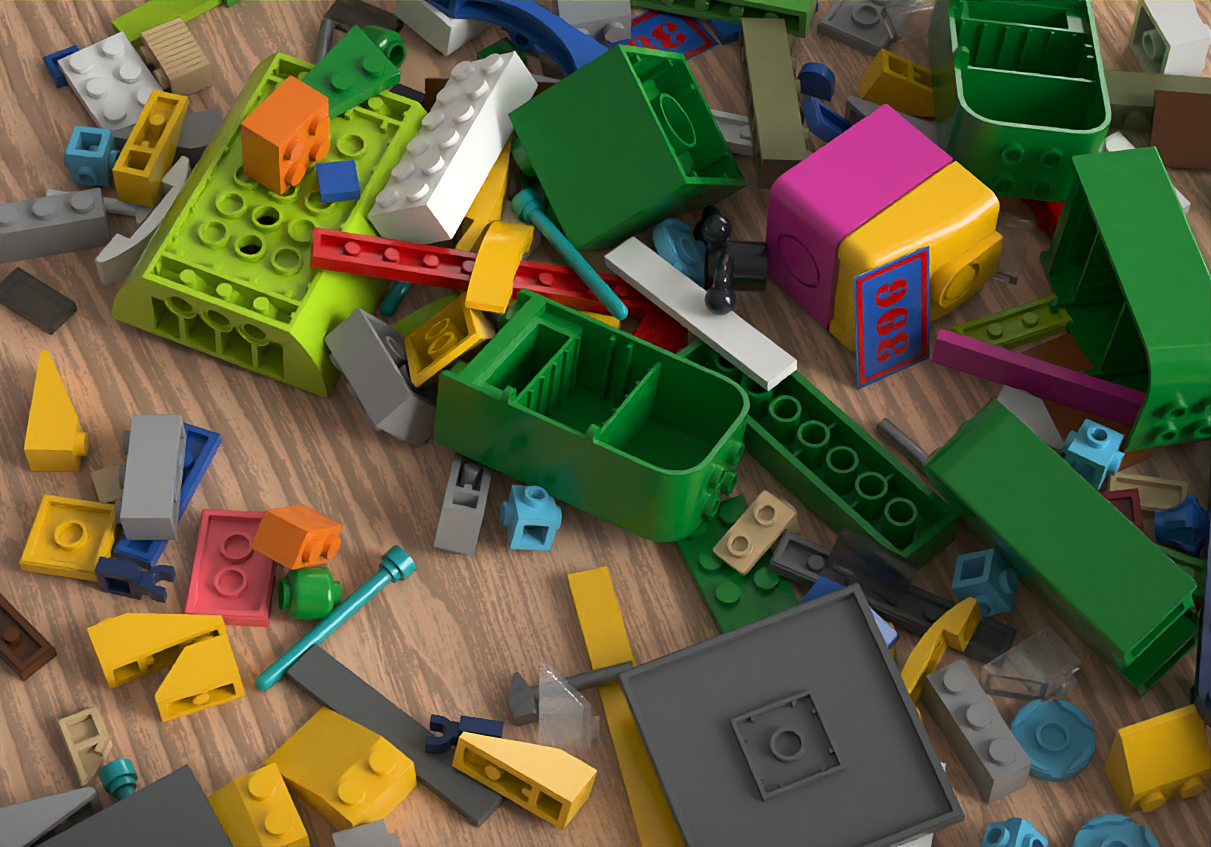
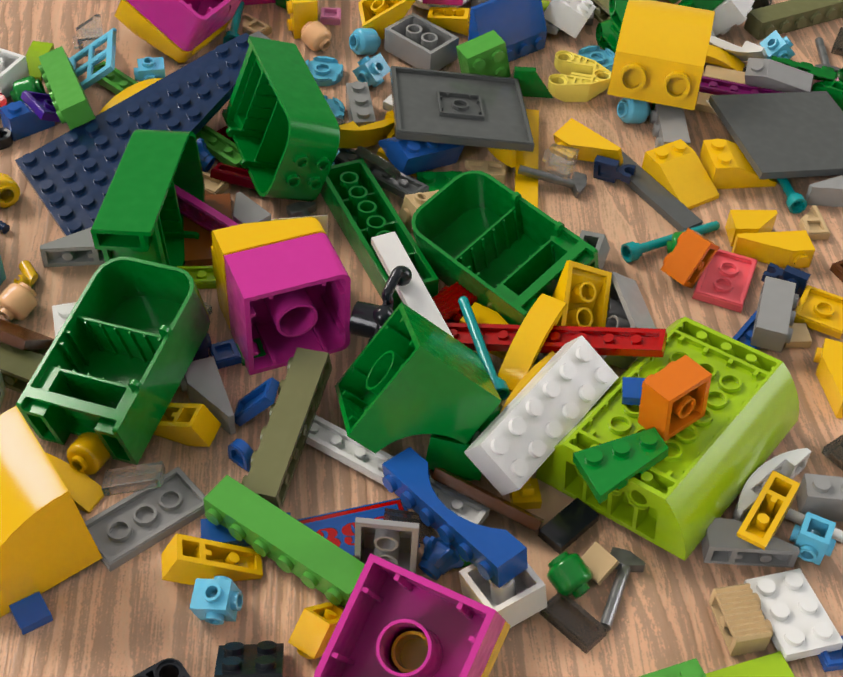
camera: 165 degrees left, 10 degrees down
medium azure brick [1061,418,1125,491] -> none

